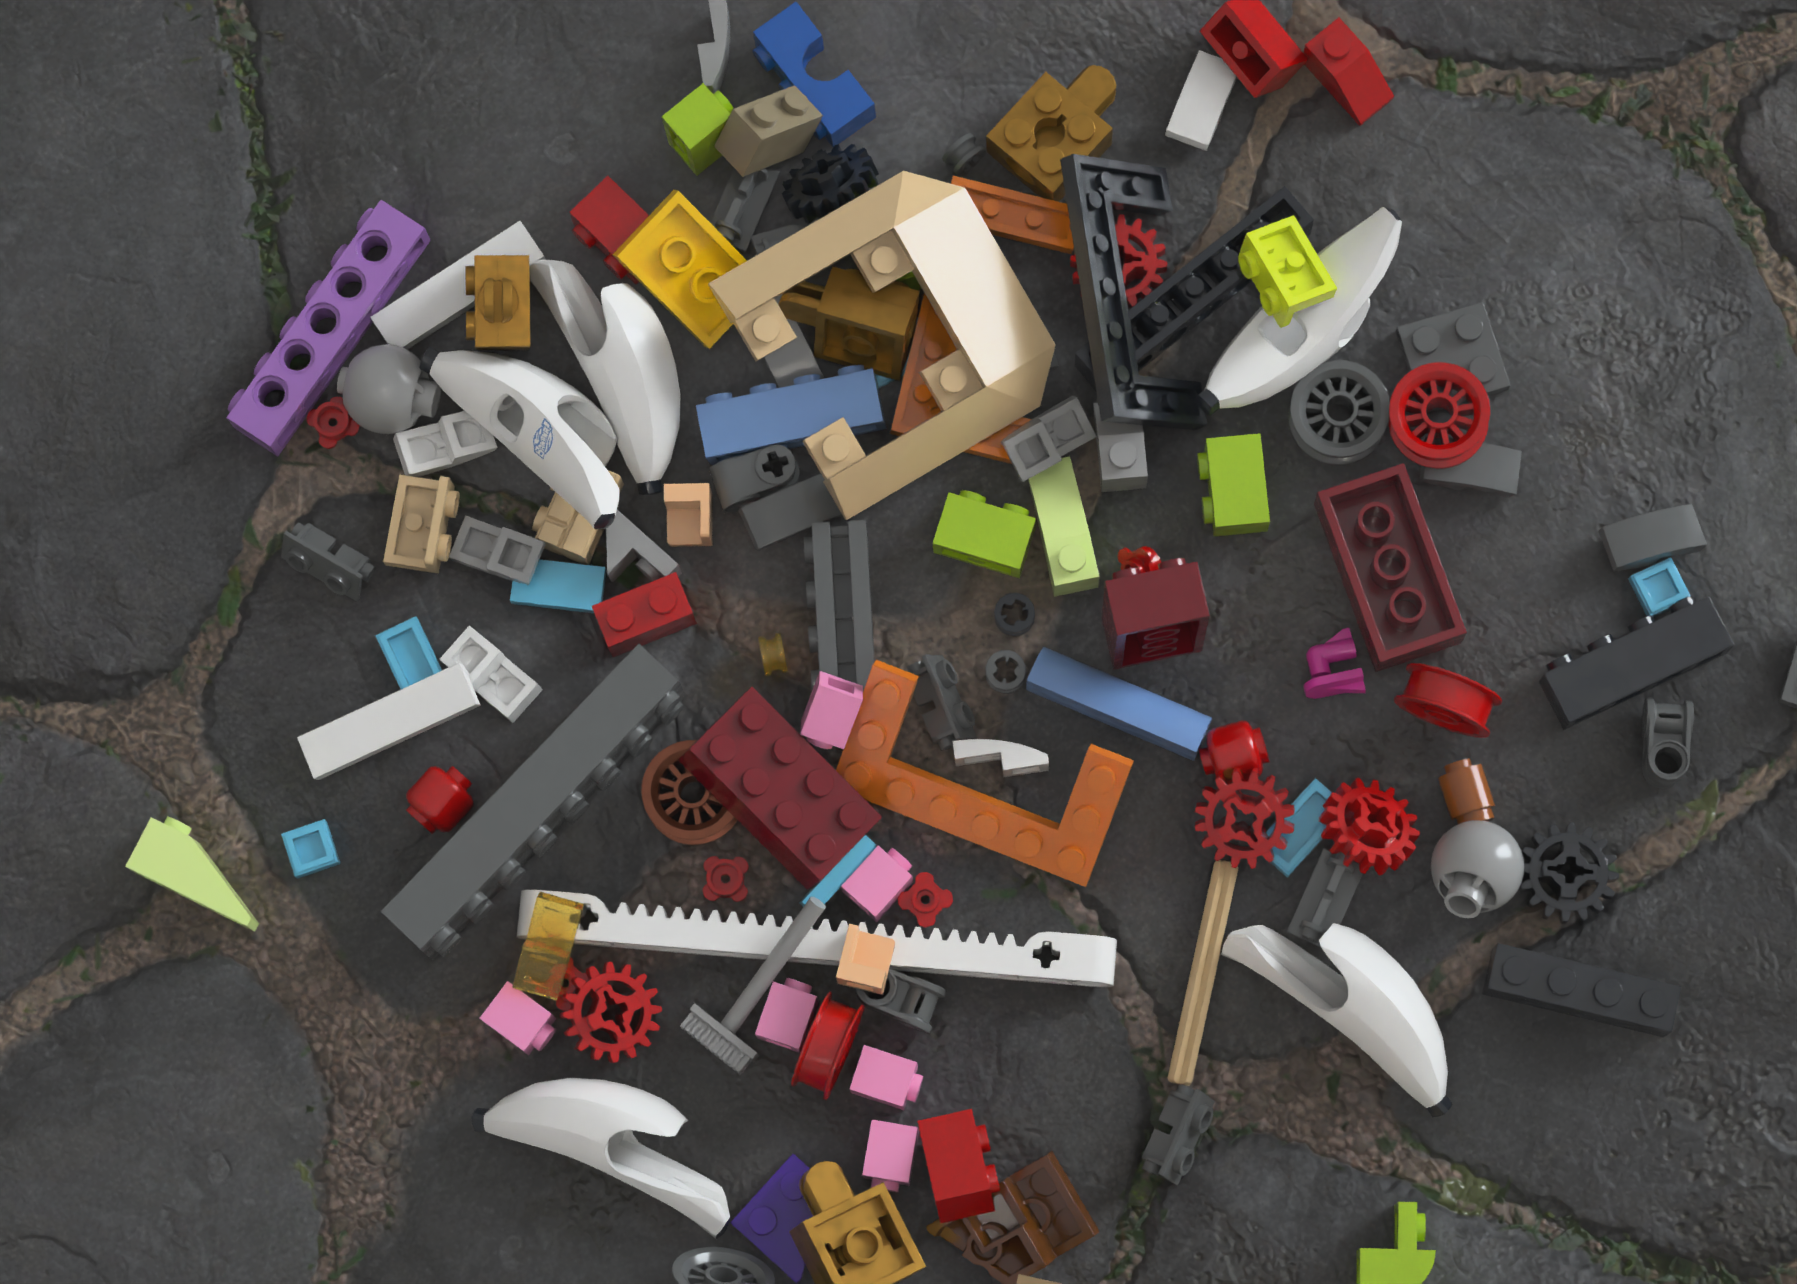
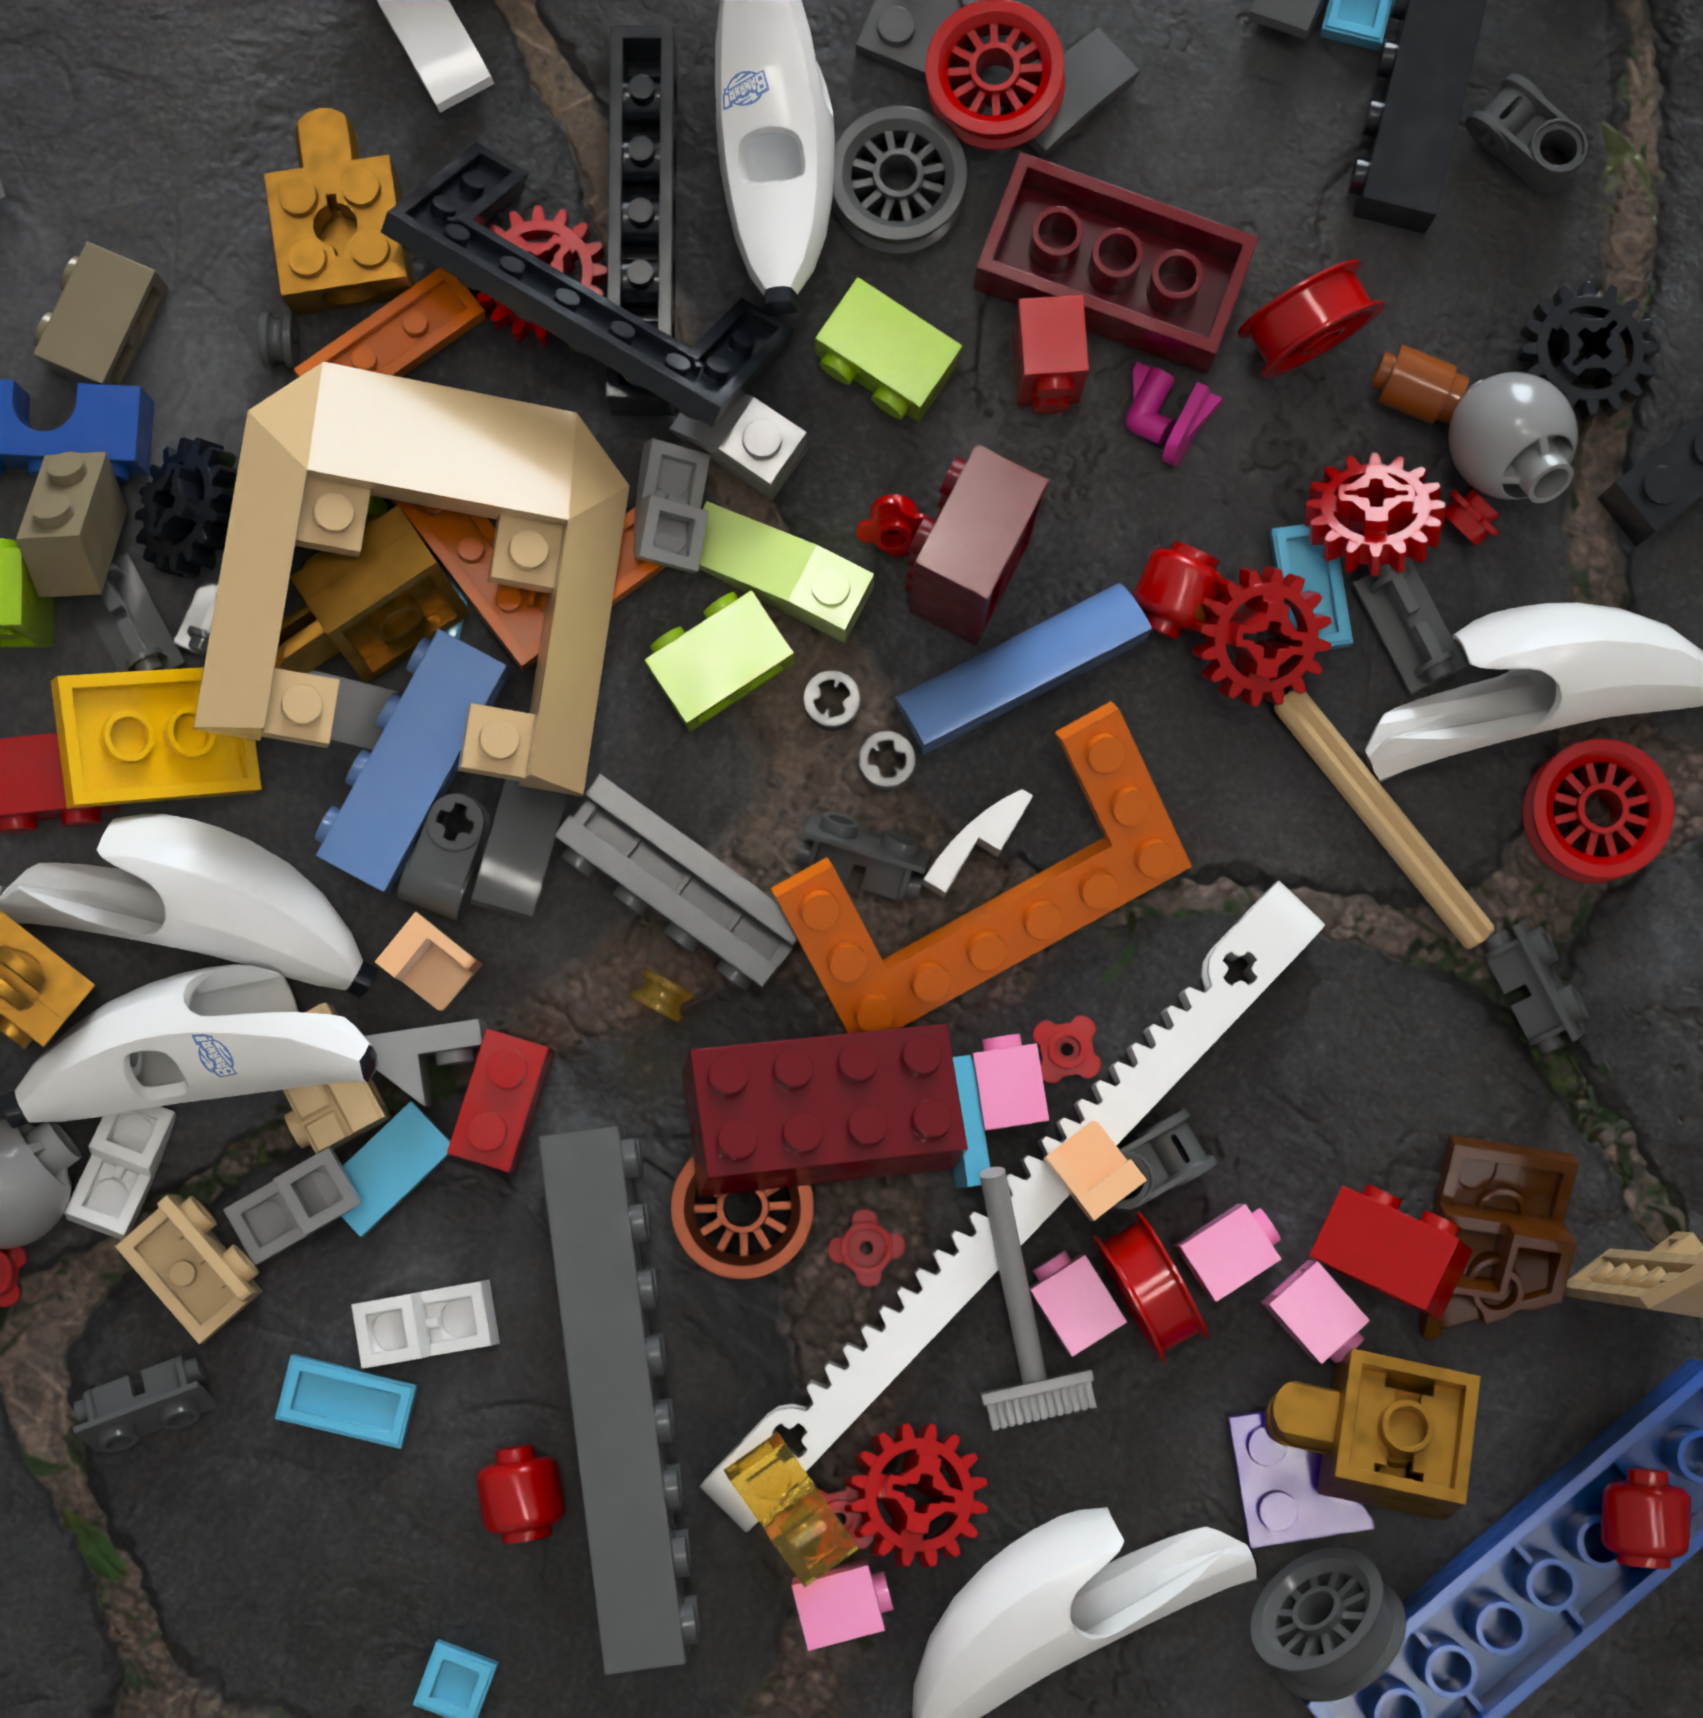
camera: 60 degrees left, 5 degrees up
white tile [297,663,481,780] -> none
bright pink brick [800,671,863,749] -> none
neon yellow bracket [1238,215,1337,328] -> none
none -> dark tan brick [33,241,169,385]
none -> red brick [1012,295,1089,414]
none -> red plate [1445,489,1500,547]
none -> red wheel [1522,738,1674,883]

